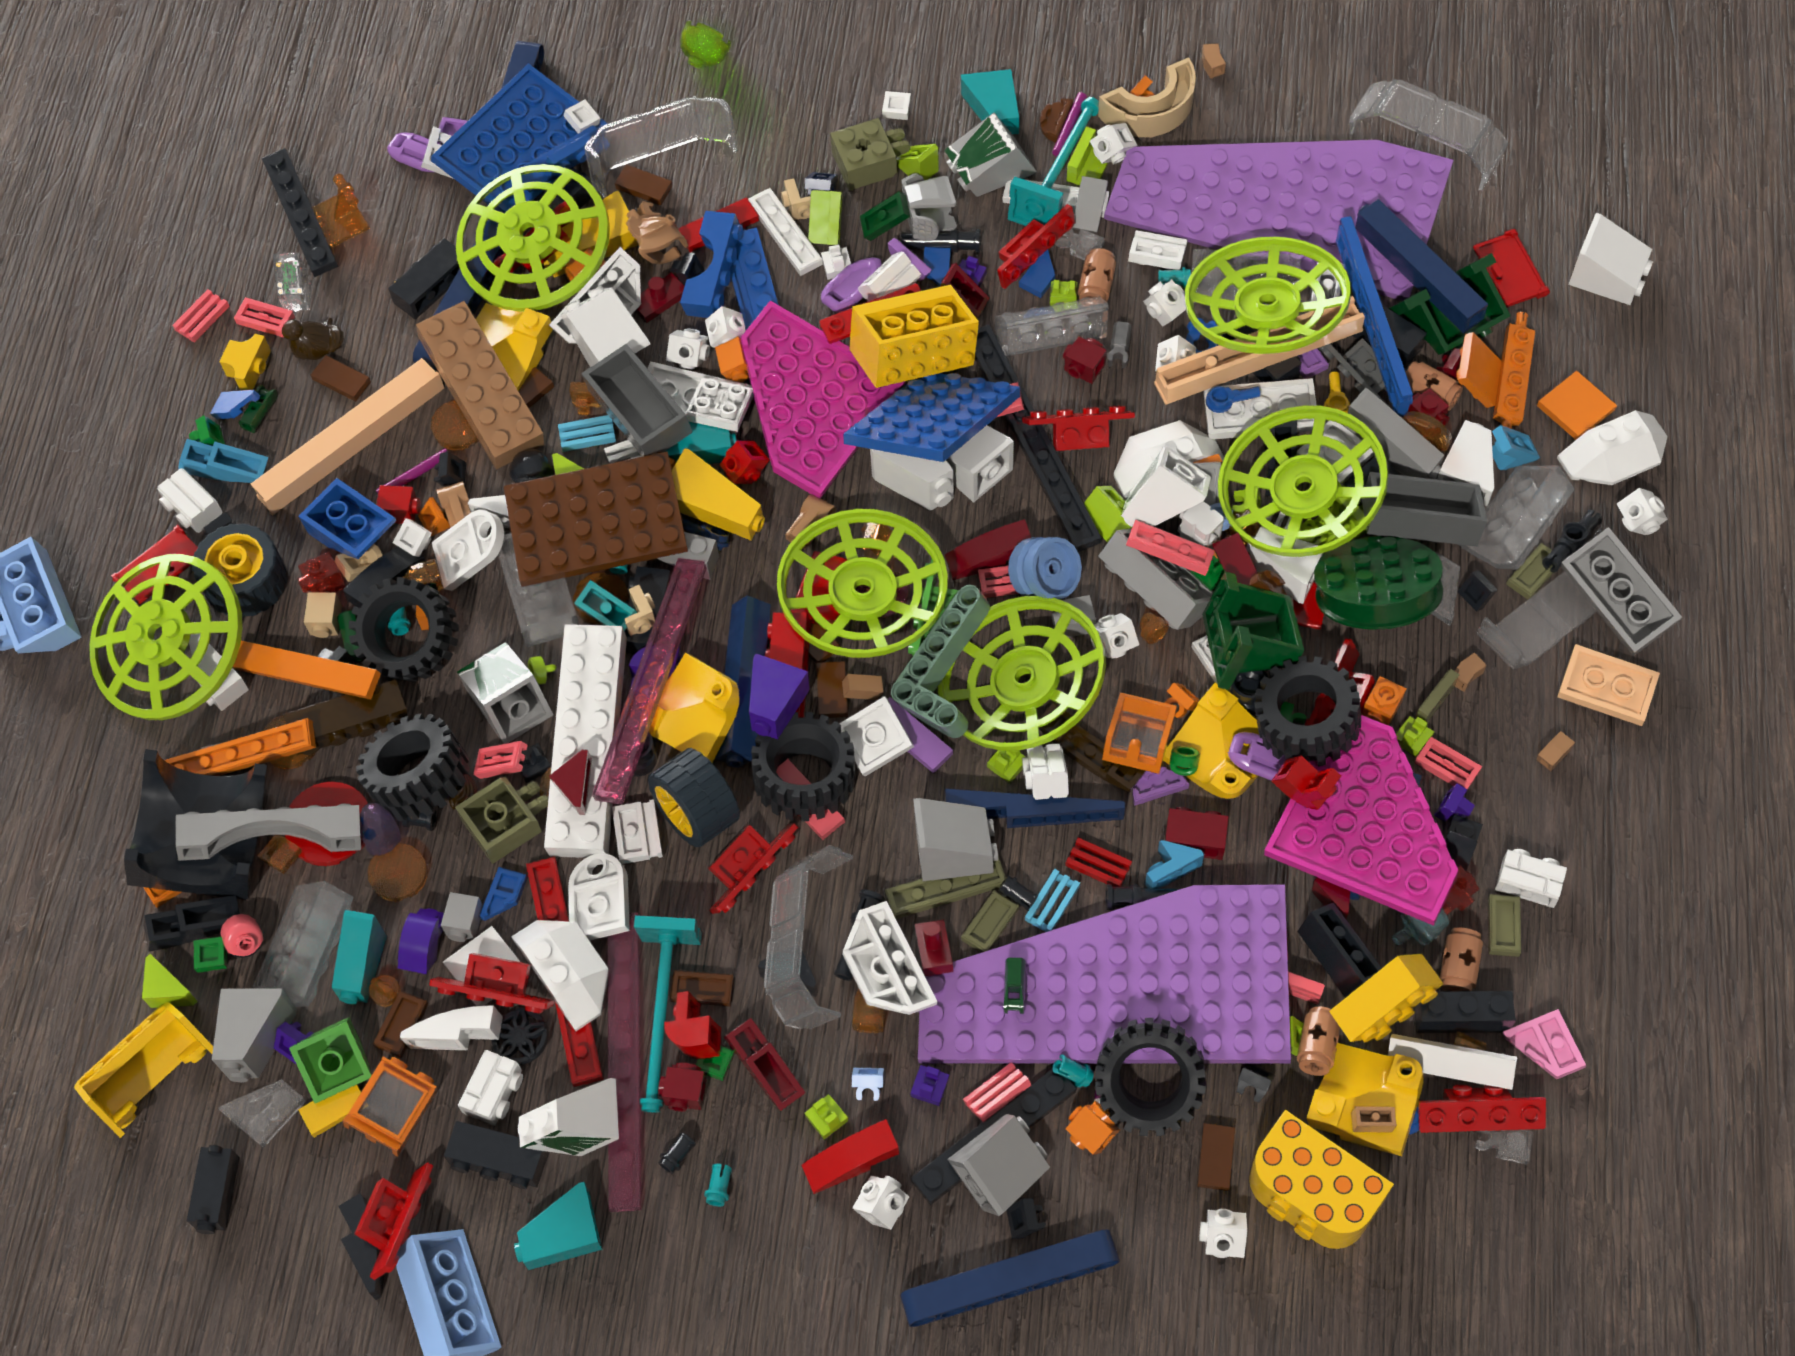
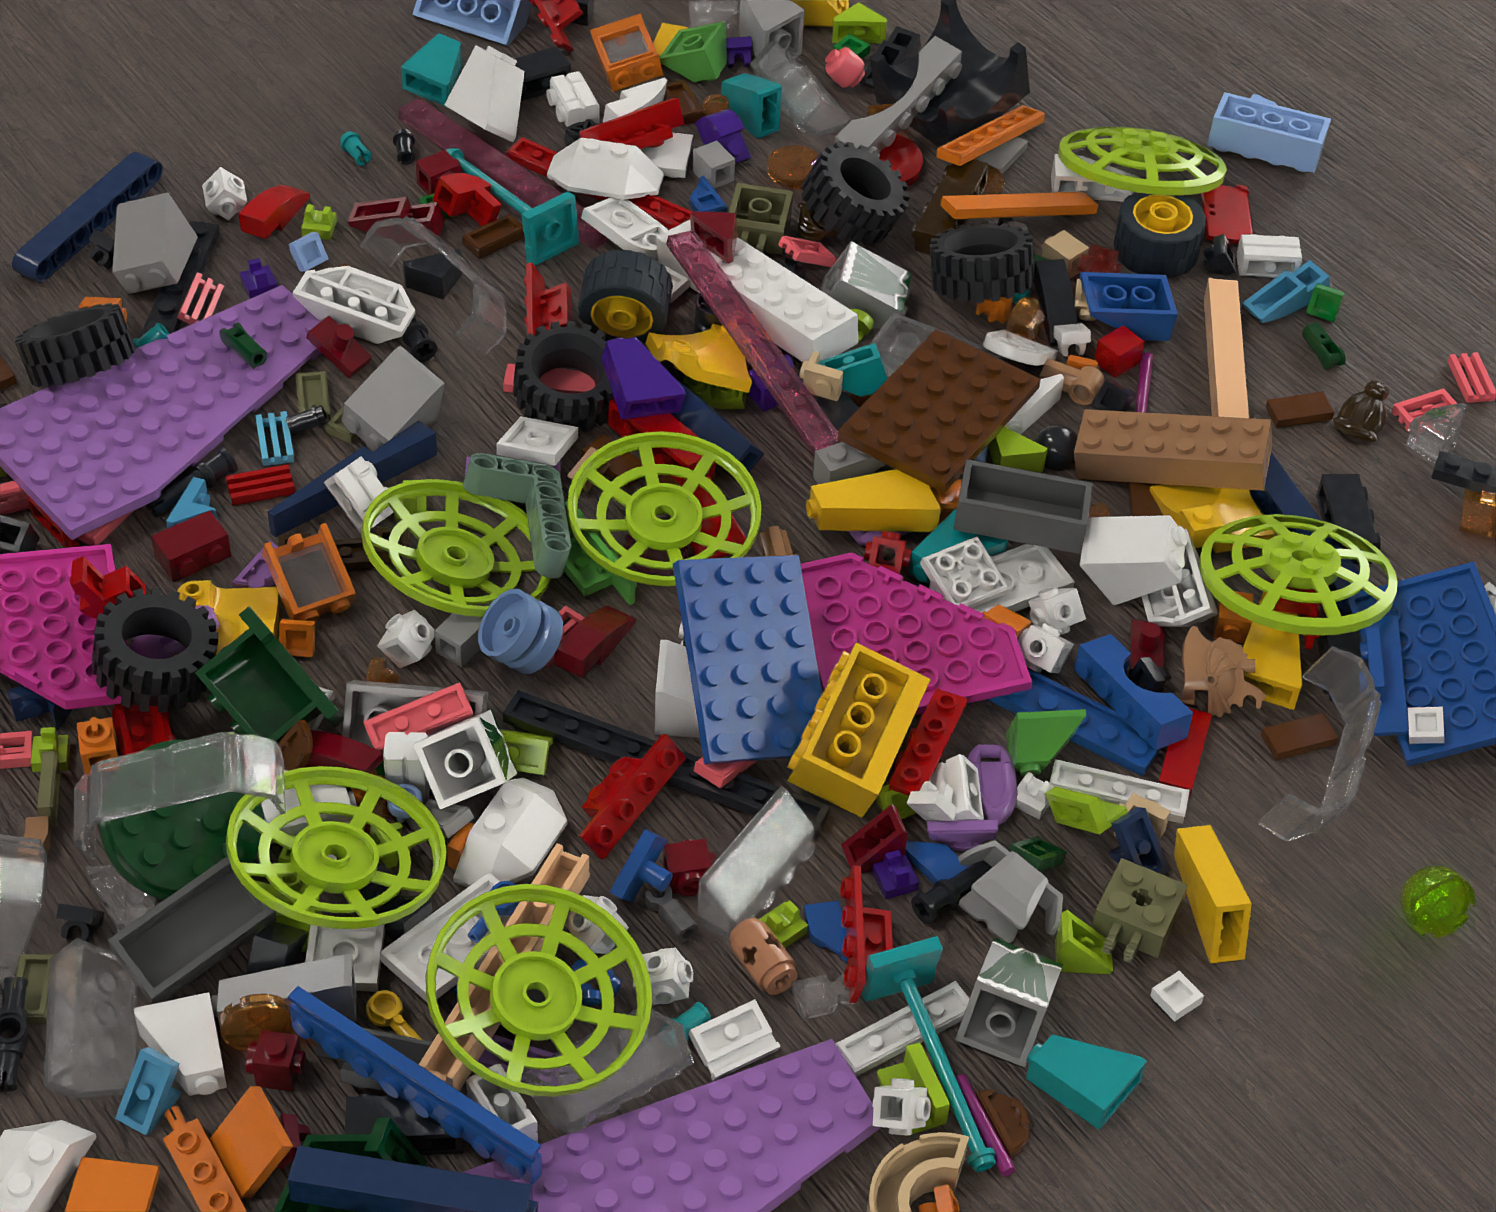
camera: 130 degrees right, 15 degrees down
tile [210,390,260,419] -> none
yellow brick [219,334,271,391] -> none
light grey tile [1072,176,1108,234] -> none
green tile [1170,746,1200,776] -> none
nougat piece [1405,361,1463,411] -> none
none -> clear windscreen [74,731,286,859]
none -> blue tile [610,829,673,903]
none -> white tile [907,781,957,821]
none -> bright green slope [1006,709,1086,776]
none -> yellow slope [1174,825,1252,964]

